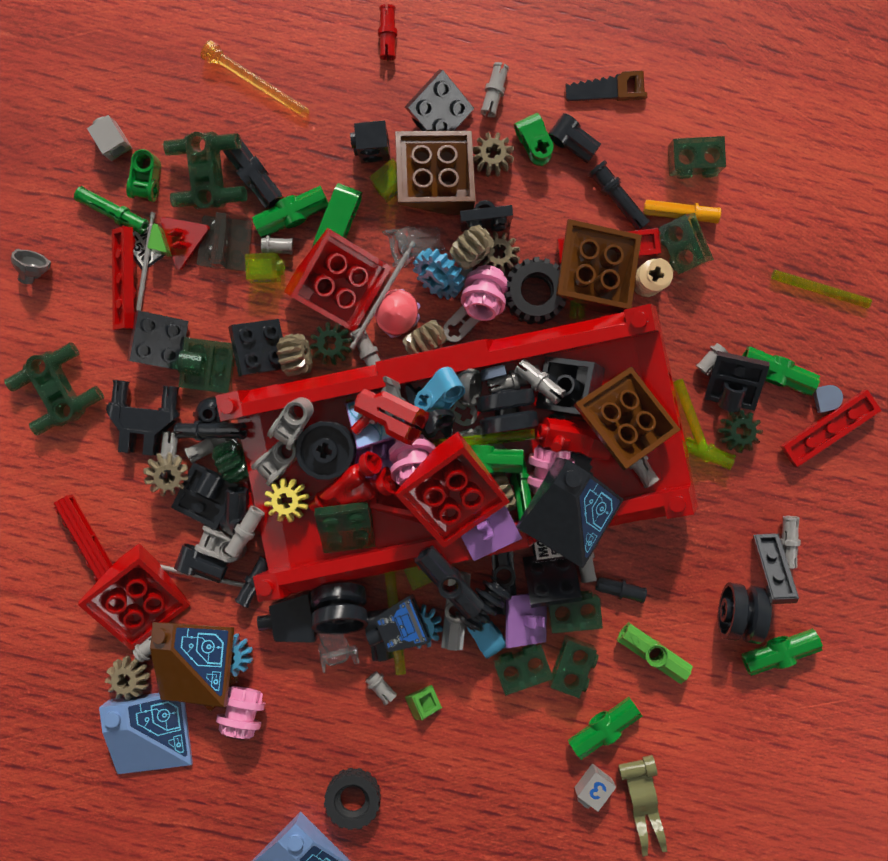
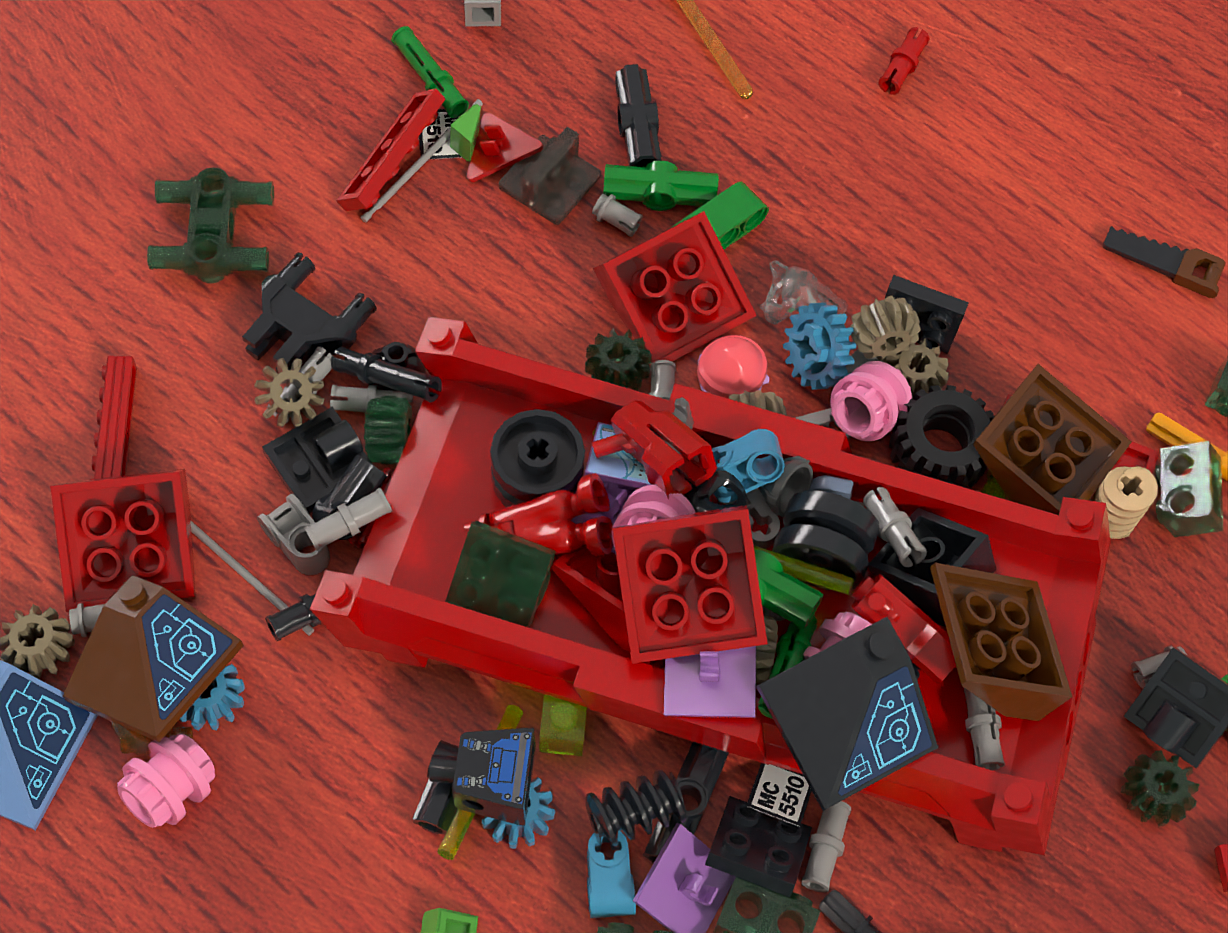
camera: 25 degrees right, 25 degrees down
dark grey piece [11,249,51,284] -> none
green piece [126,149,161,202] -> none
black plate [127,310,189,370] -> none
clear green piece [163,131,247,209] -> none
black piece [174,543,229,583] -> none
clear green plate [177,337,235,393] -> none
black plate [228,319,283,377] -> none
clear neon green brick [245,253,285,283] -> none
light grey piece [251,441,297,486] -> none
black torso [257,590,319,643] -> none
light yellow gear [264,478,309,522] -> none
light grey piece [267,397,314,451] -> none
dark tan gear [276,334,313,377] -> none
black wheel [310,582,369,635] -> none
clear hair [318,633,359,673] -> none
black brick [350,120,391,164] -> none
light grey piece [350,241,416,349] -> none
light grey pin [365,671,397,705] -> none
clear neon green brick [369,158,397,203] -> none
reddish brown slope [395,131,476,215] -> none
plate [405,69,474,131] -> none
black piece [415,545,484,619] -> none
light grey piece [441,571,471,651] -> none
dark tan gear [473,132,514,177] -> none
light grey pin [480,62,509,117] -> none
green piece [514,113,554,166] -> none
black piece [548,113,601,163] -> none
black pin [587,160,650,230] -> none
clear neon green bar [674,379,709,453] -> none
clear neon green pin [685,436,736,470] -> none

